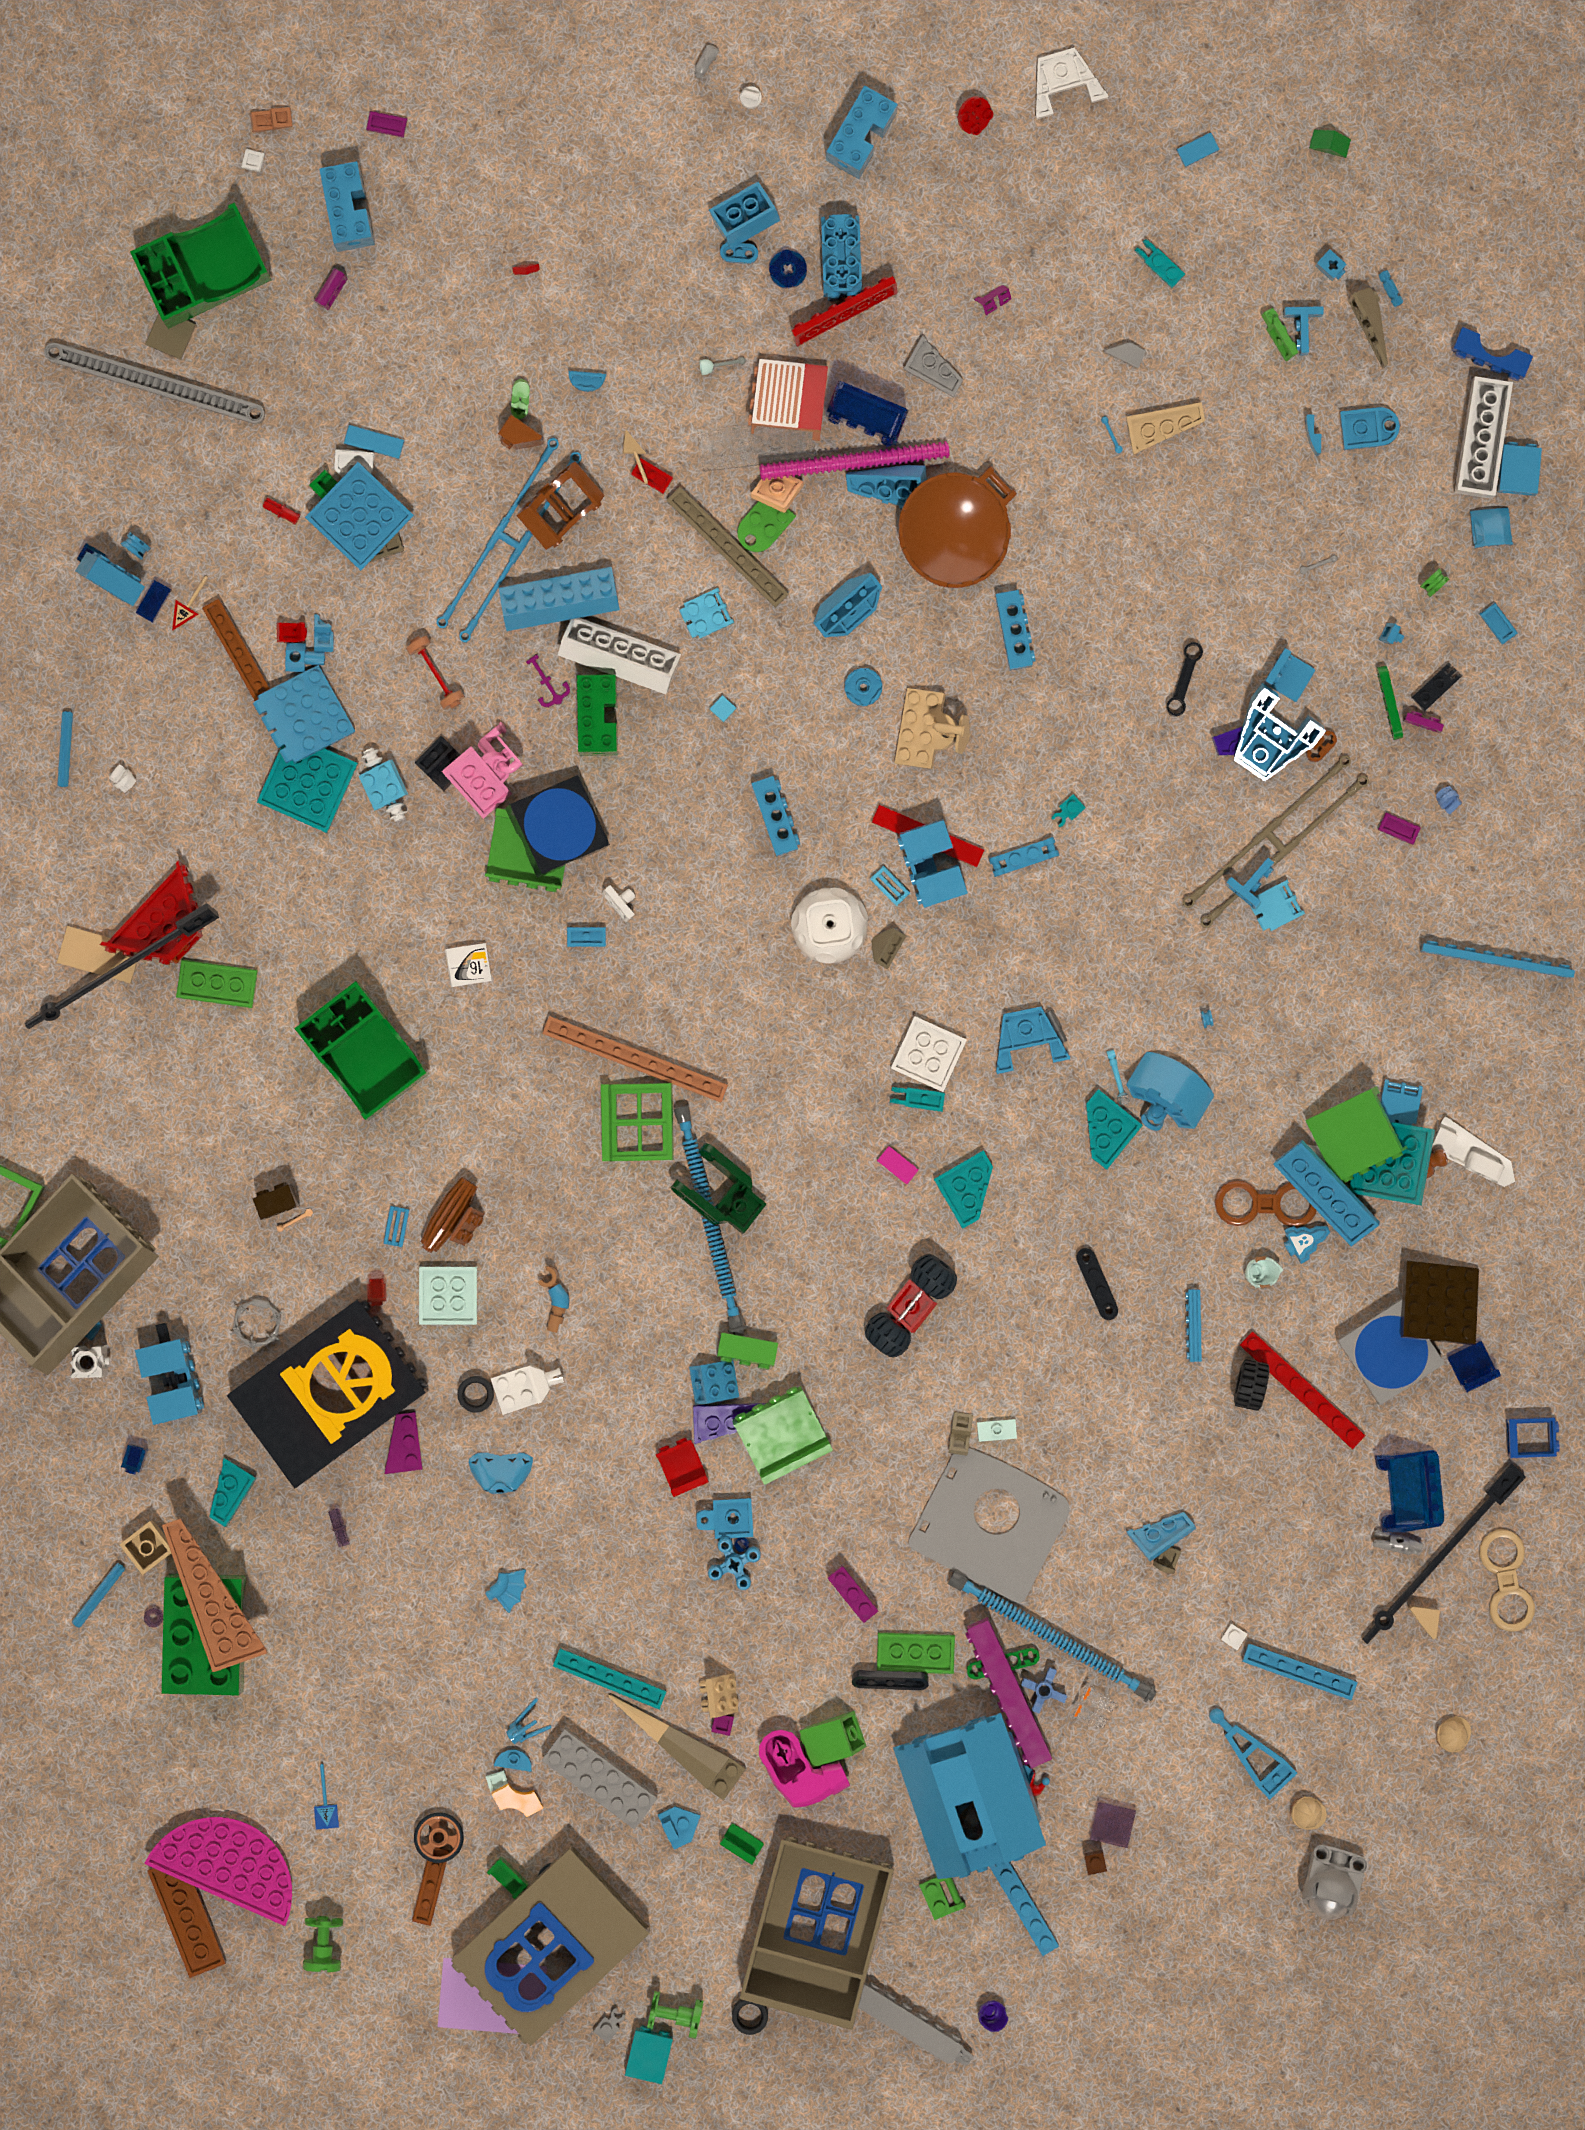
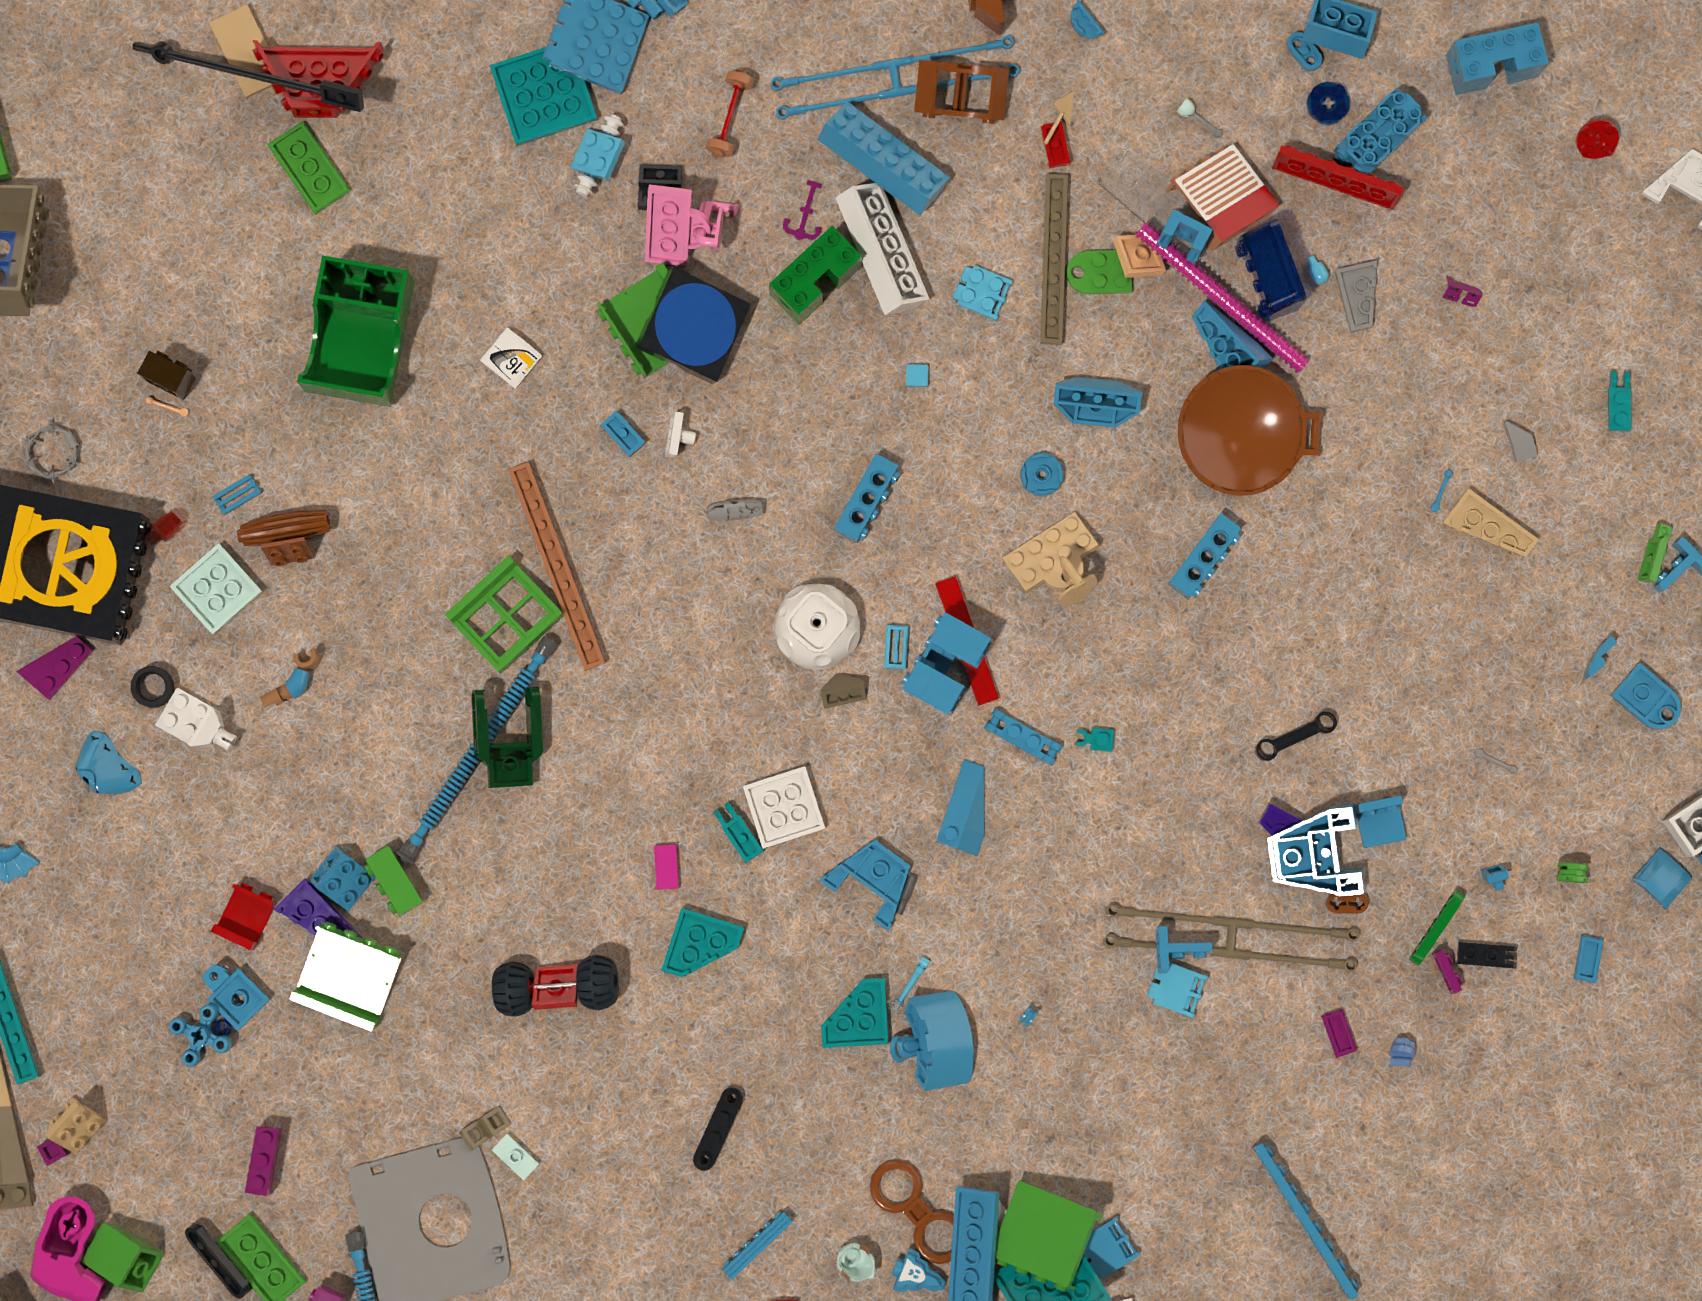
camera: 45 degrees right, 5 degrees down
none -> light grey hinge [707,500,763,521]
none -> dark azure wedge [936,760,984,856]
none -> dark azure panel [1156,210,1213,264]
none -> medium azure cylinder [1306,255,1329,285]

